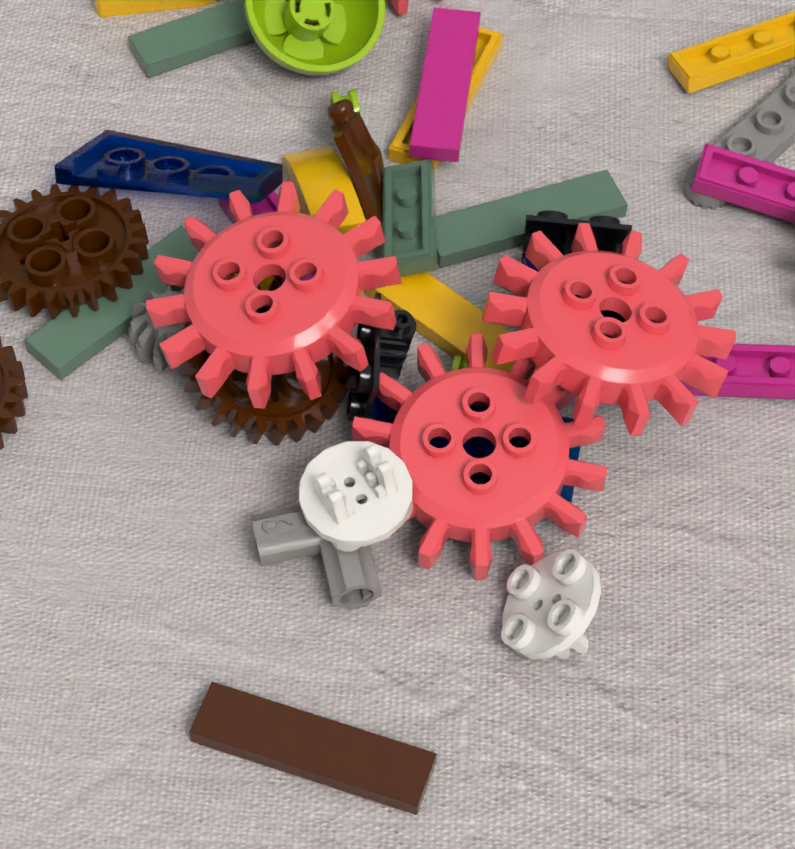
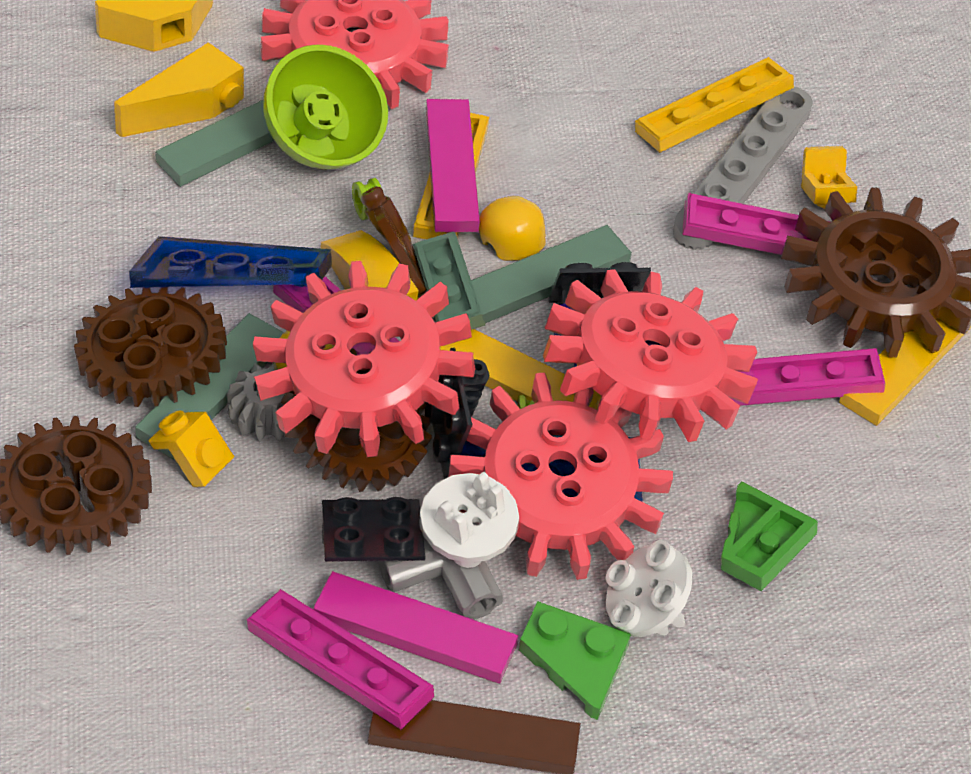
camera: 15 degrees left, 5 degrees down
none -> yellow bracket [148,410,234,487]
none -> dark pink tile [247,589,434,729]
none -> dark pink tile [313,571,519,684]
none -> black hinge [322,497,425,562]
none -> yellow hair [479,195,546,260]
none -> bright green wing [519,601,631,720]
none -> bright green wing [721,481,818,591]

